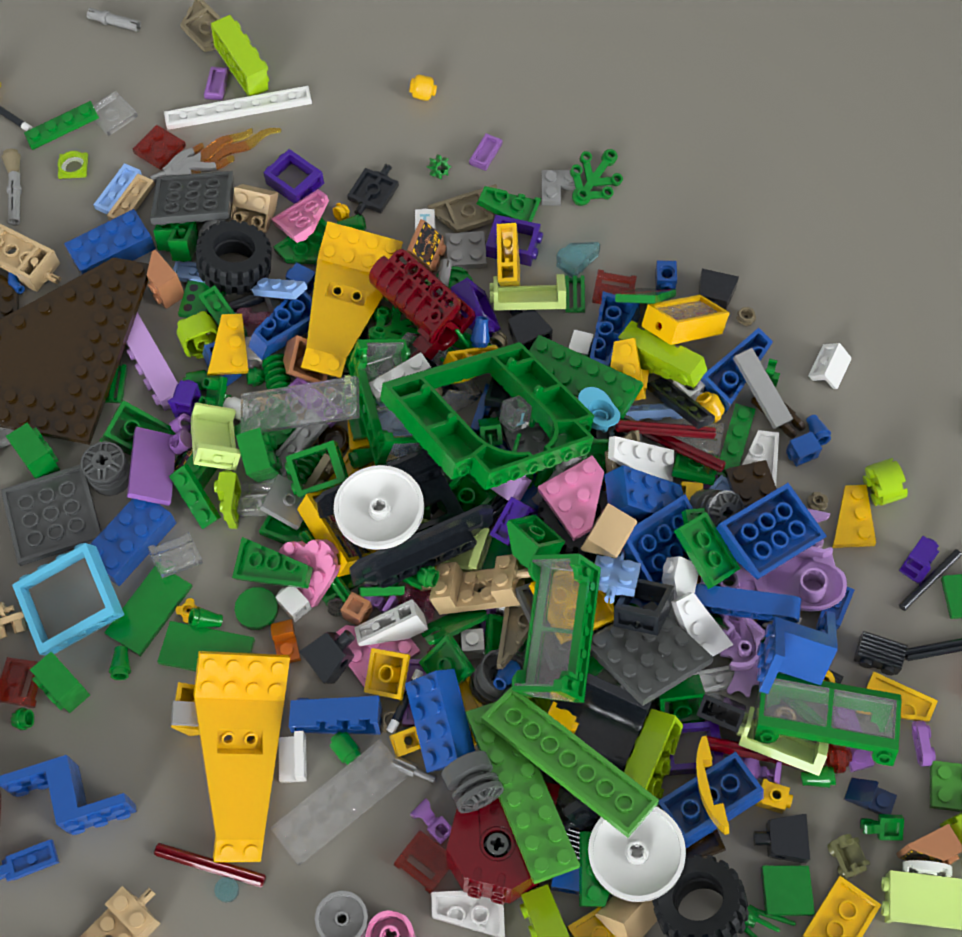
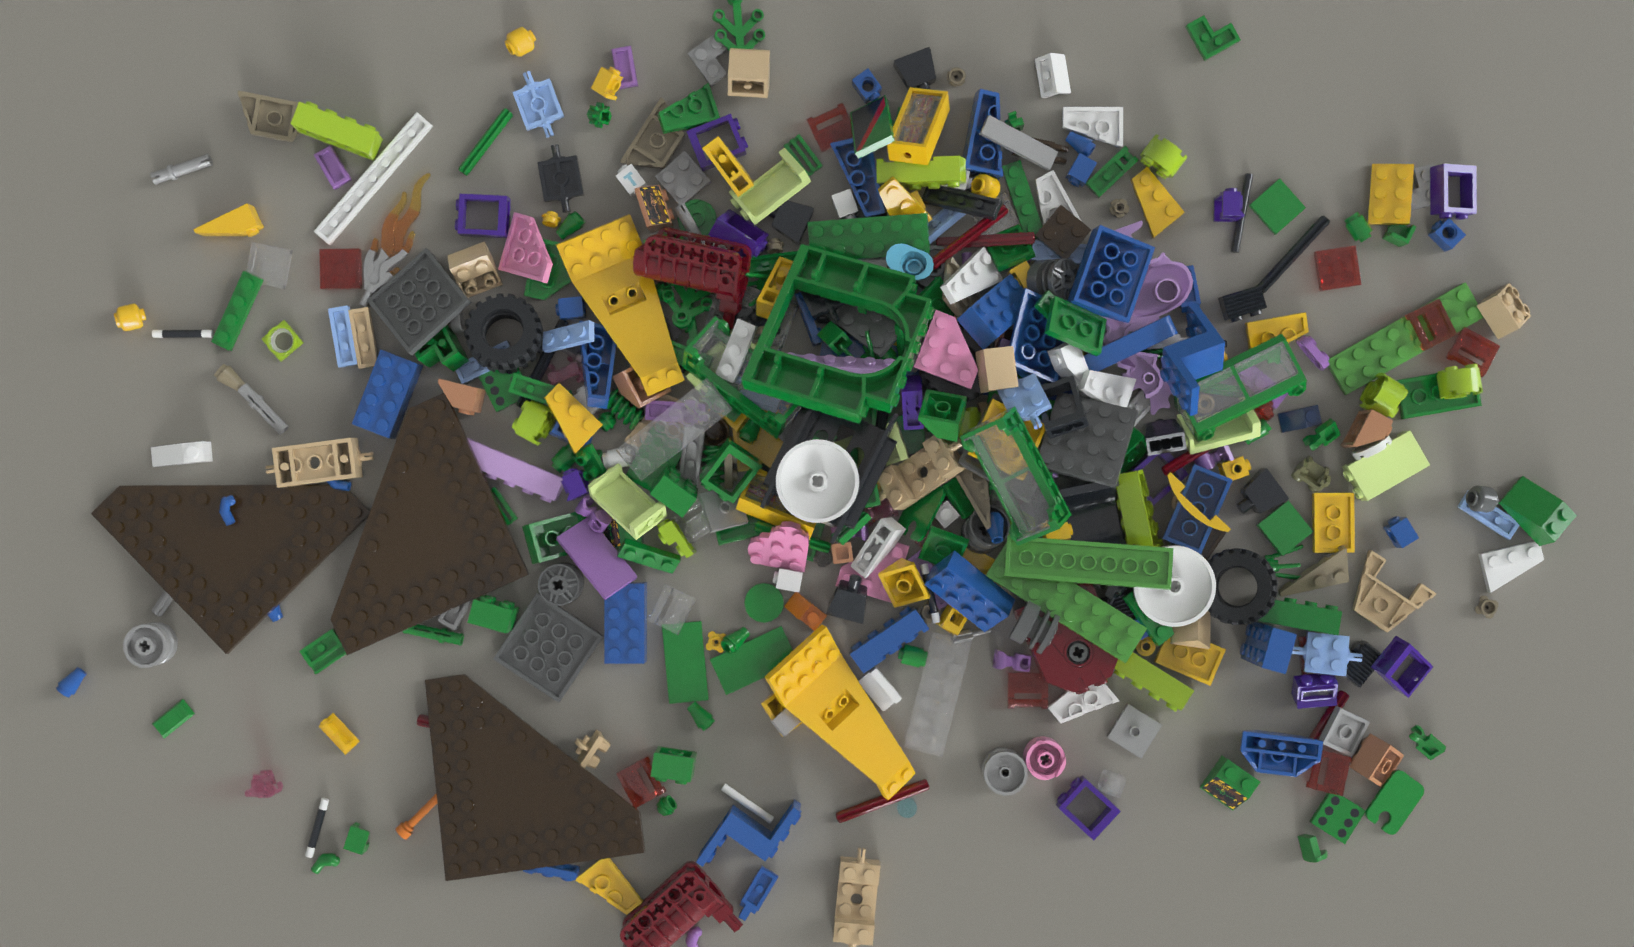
camera: 40 degrees left, 25 degrees up
medium azure window [12,543,124,655] -> none
green wing [232,537,313,589] -> none
green plate [417,566,440,588] -> none
blue cone [470,316,490,348] -> none
clear brick [499,395,532,433] -> none
clear light blue slope [556,242,600,278] -> none
none -> yellow slope [193,203,264,237]
none -> green axle [458,108,513,176]
none -> light blue plate [513,71,564,138]
none -> yellow brick [591,66,623,101]
none -> white bar [721,784,774,824]
none -> tan slope [728,48,770,98]
none -> white wing [1062,107,1123,148]
none -> green plate [1085,145,1139,198]
none -> yellow plate [1136,637,1156,656]

